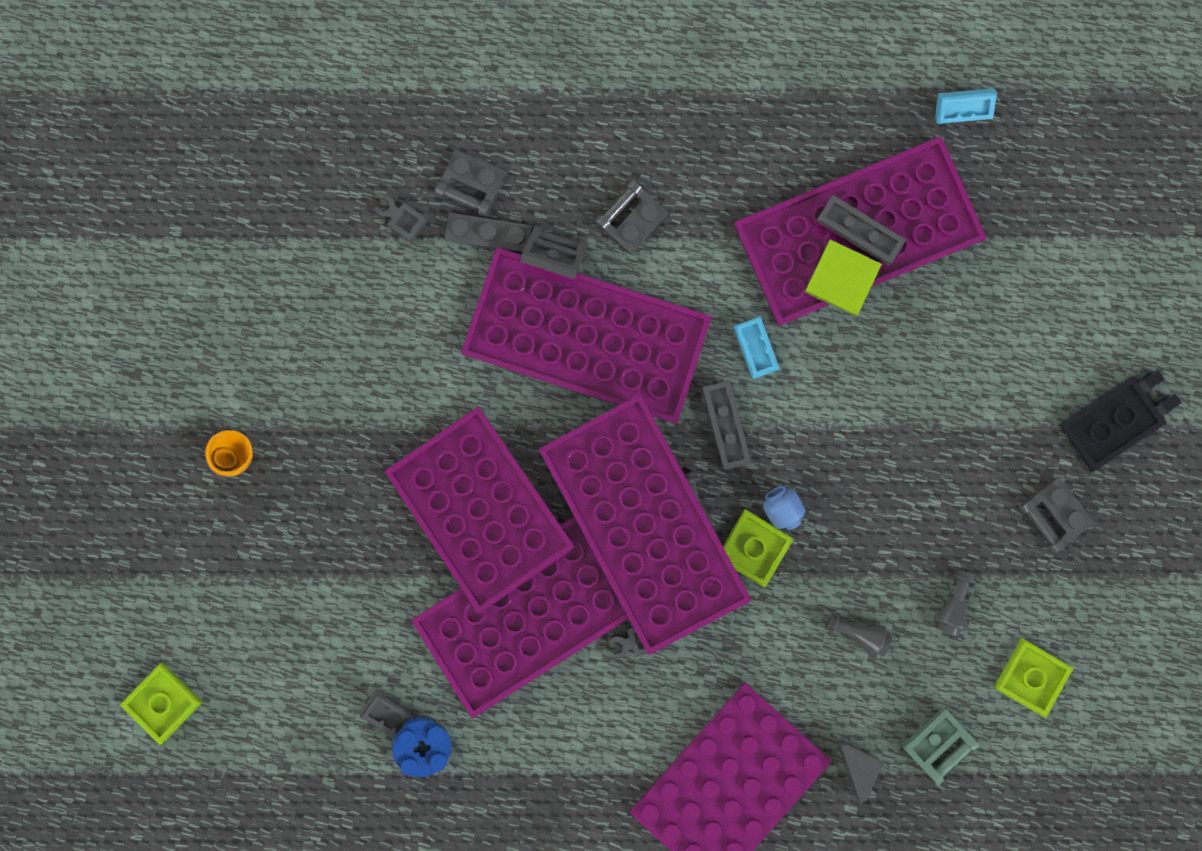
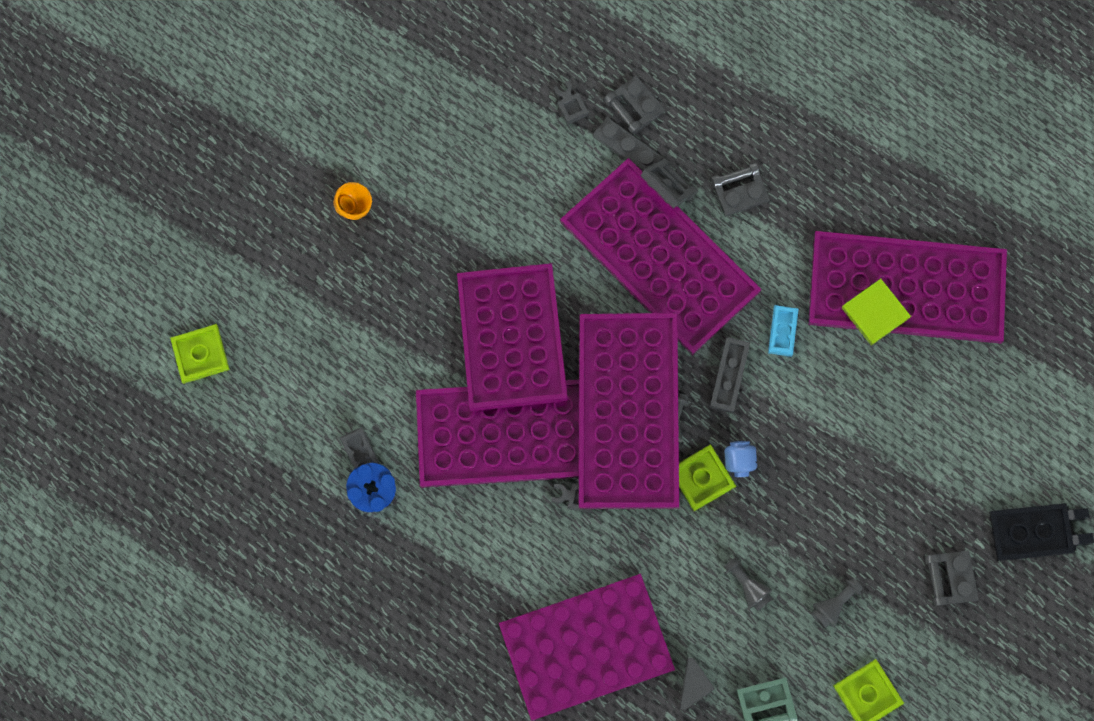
camera: 30 degrees right, 10 degrees down
dark grey plate [816,195,906,266] -> none
medium azure plate [935,88,997,124] -> none

